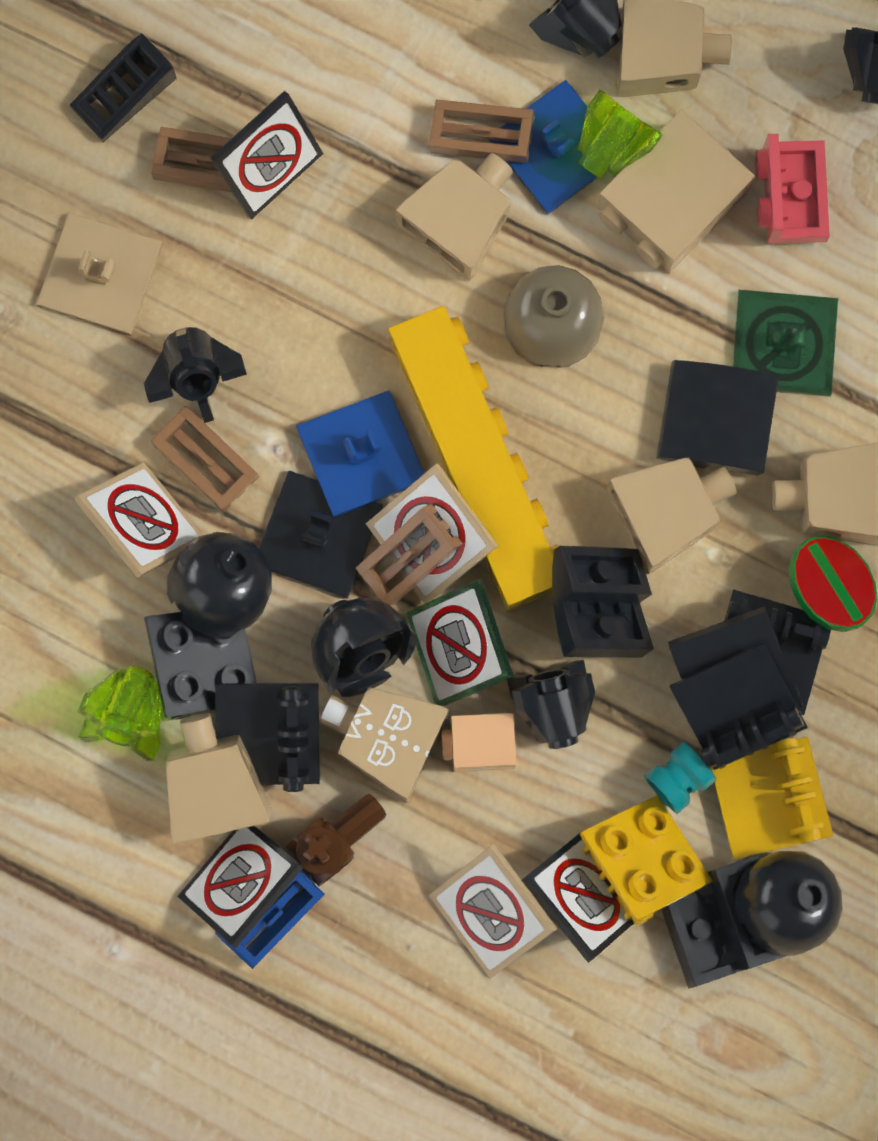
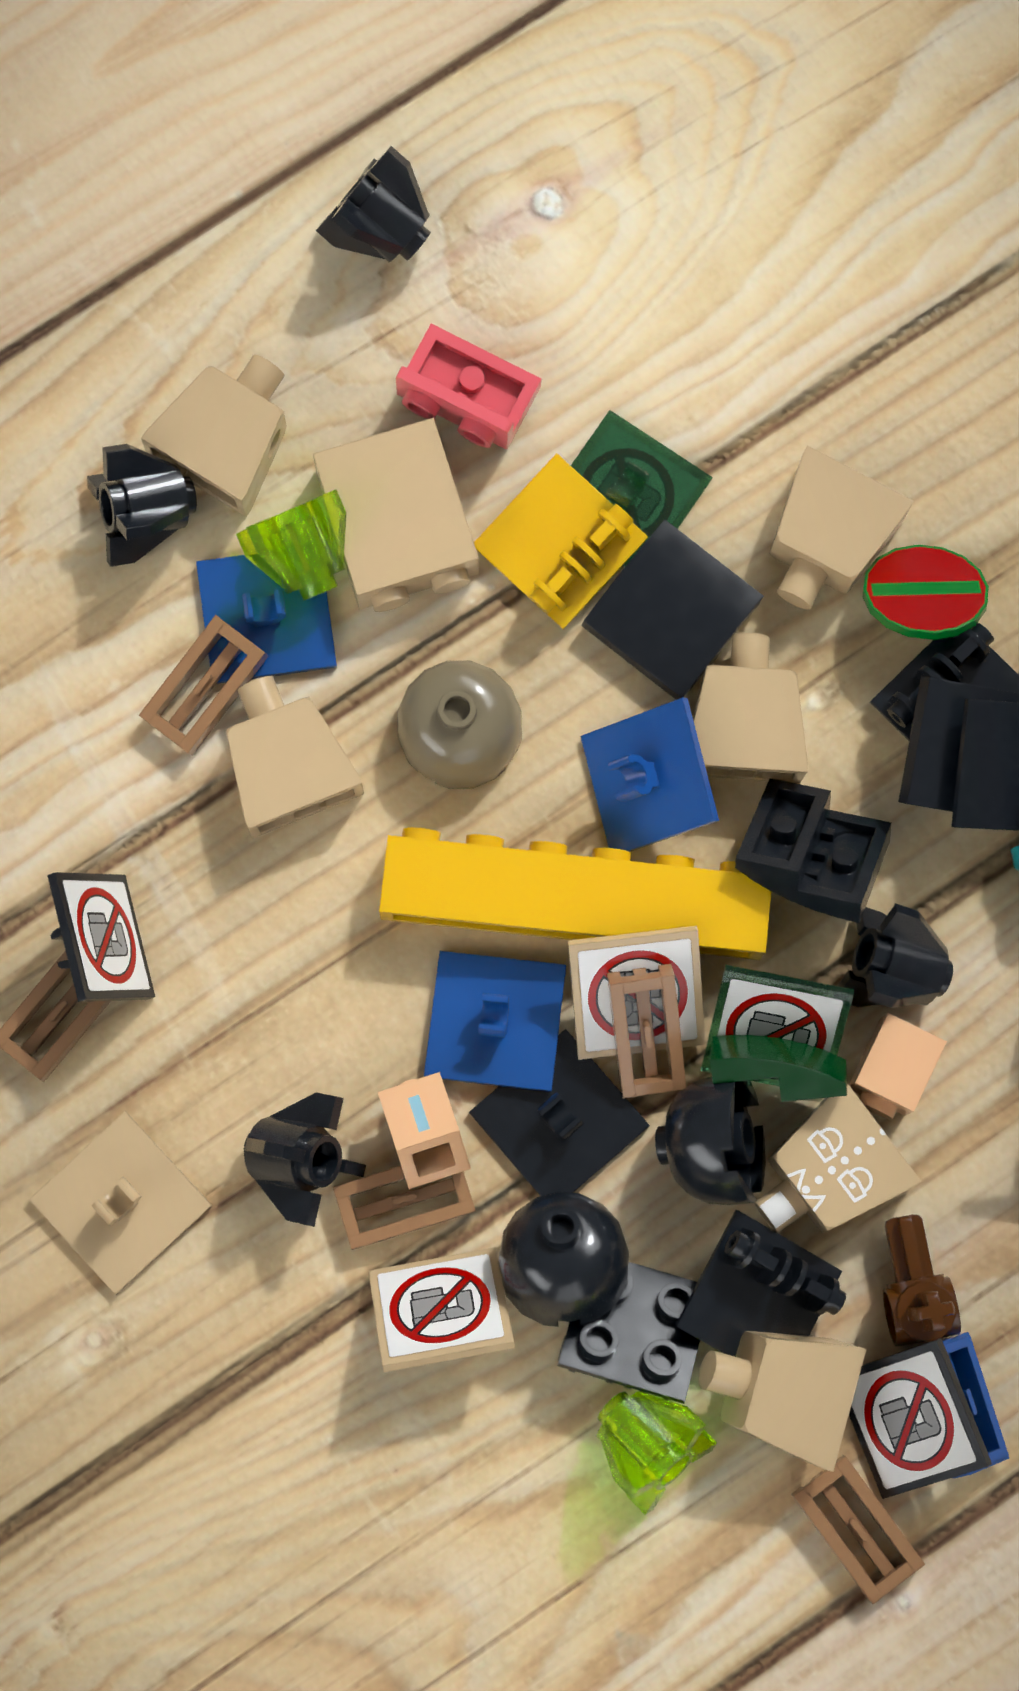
camera: 65 degrees left, 0 degrees up
none -> light nougat brick [378,1072,471,1189]
none -> yellow hinge [474,453,649,630]
none -> blue piece [580,697,719,852]
none -> dark green slope [710,1035,847,1102]
none -> medium nougat tile [791,1455,925,1604]

